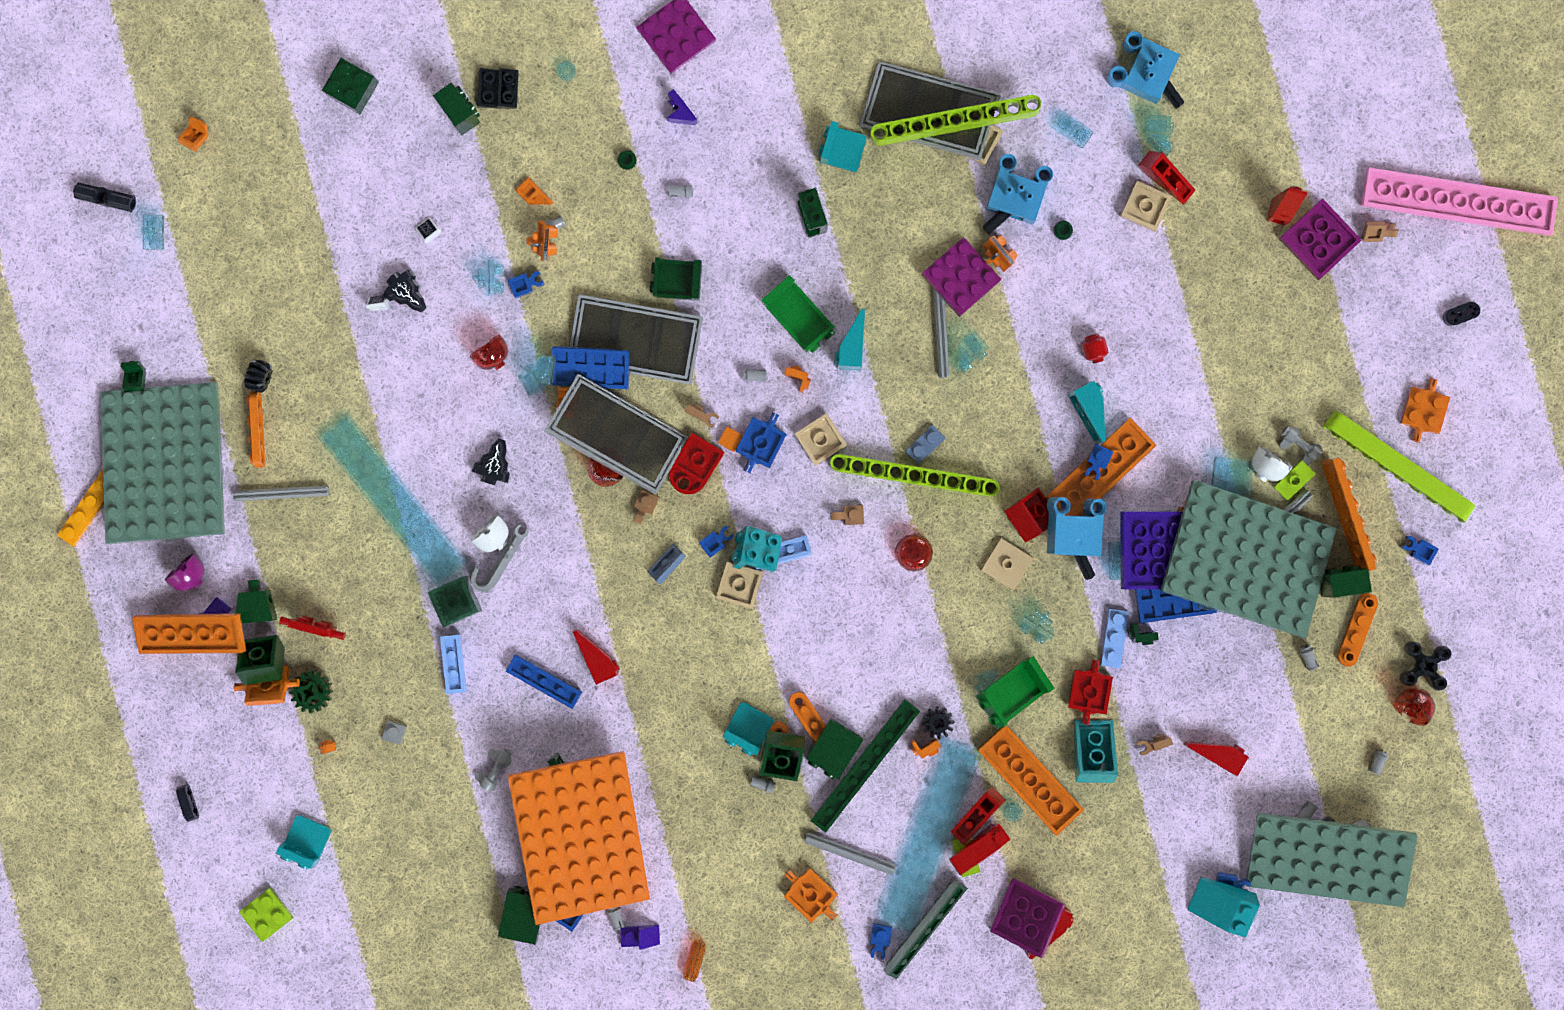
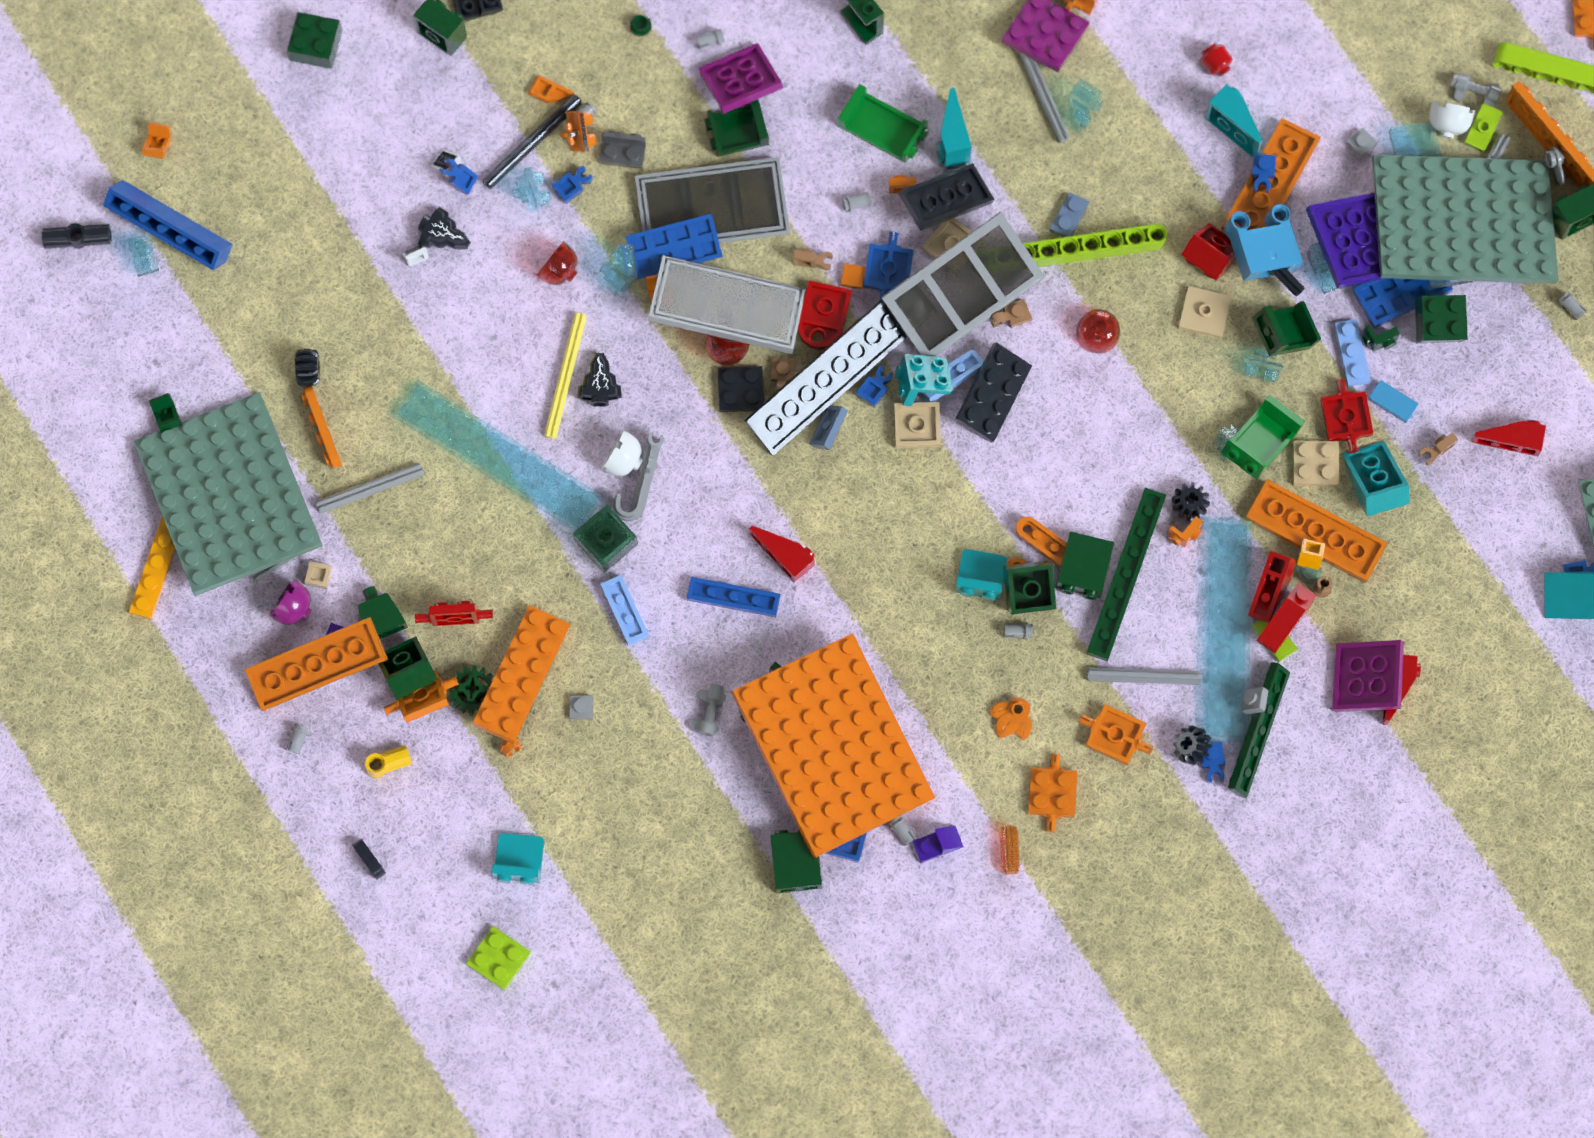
camera: 15 degrees left, 15 degrees down
none -> blue brick [103,180,233,270]
none -> light grey pin [286,724,309,755]
none -> tan plate [304,561,333,589]
none -> yellow piece [365,745,412,779]
none -> blue plate [439,159,478,195]
none -> orange plate [472,605,571,744]
none -> black axle [483,94,582,189]
none -> light yellow axle [544,313,586,439]
none -> flat silver bracket [599,131,646,169]
none -> magenta plate [698,43,783,114]
none -> black plate [718,366,764,412]
none -> plate [744,276,937,455]
none -> door [881,212,1045,357]
none -> black plate [899,163,995,231]
none -> black plate [954,342,1032,443]
none -> orange plate [989,698,1032,740]
none -> orange plate [1028,754,1078,832]
none -> black gear [1173,725,1213,765]
none -> light grey plate [1241,687,1268,715]
none -> dark green panel [1252,301,1321,357]
none -> tan plate [1293,441,1339,487]
none -> light orange slope [1297,538,1325,570]
none -> medium nougat pin [1313,576,1332,598]
none -> light grey plate [1346,127,1378,158]
none -> dark azure tile [1368,380,1418,423]
none -> dark green brick [1415,295,1468,344]
none -> light grey plate [1544,147,1564,186]

